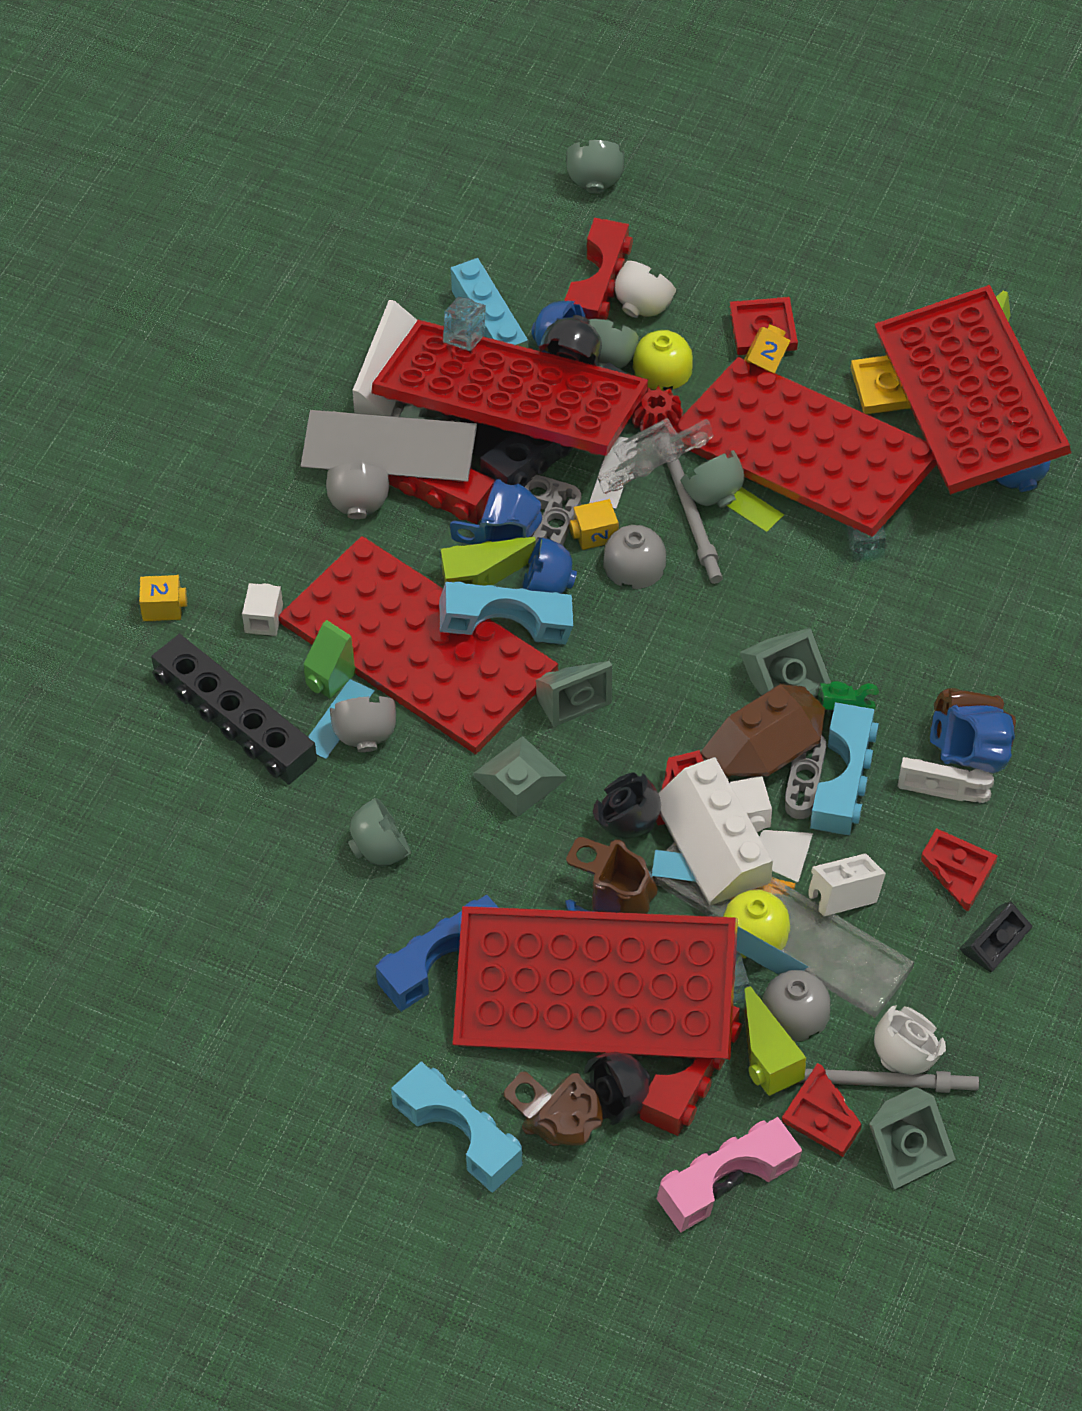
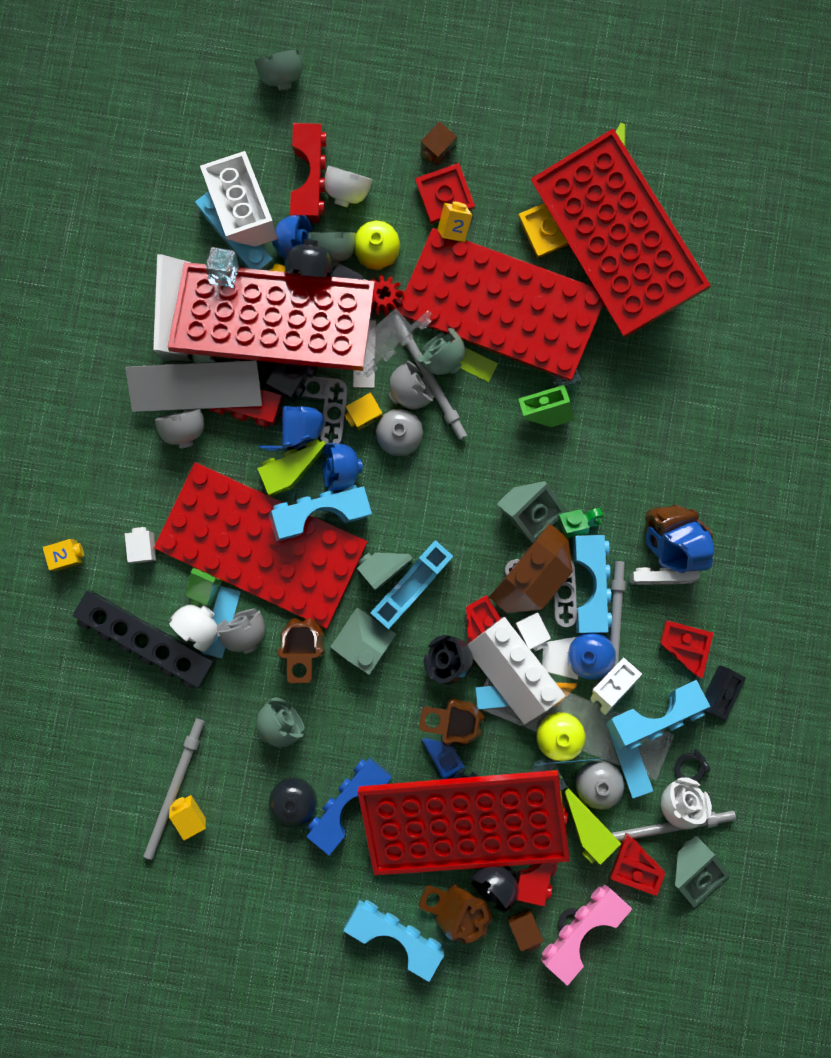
camera: 15 degrees left, 30 degrees up
none -> light grey bar [144,718,205,860]
none -> white cylinder [168,605,217,652]
none -> yellow brick [169,795,206,840]
none -> white slope [200,151,277,247]
none -> black cylinder [268,777,318,827]
none -> reddish brown piece [277,618,326,683]
none -> medium azure arch [371,540,453,629]
none -> light grey cylinder [389,361,434,410]
none -> reddish brown brick [421,121,457,165]
none -> reddish brown brick [507,908,544,952]
none -> bright green slope [518,385,574,427]
none -> blue cylinder [567,632,616,680]
none -> medium azure arch [606,680,710,751]
none -> medium azure sticker [609,731,653,798]
none -> light grey bar [610,561,626,706]
none -> black piece [675,748,711,781]

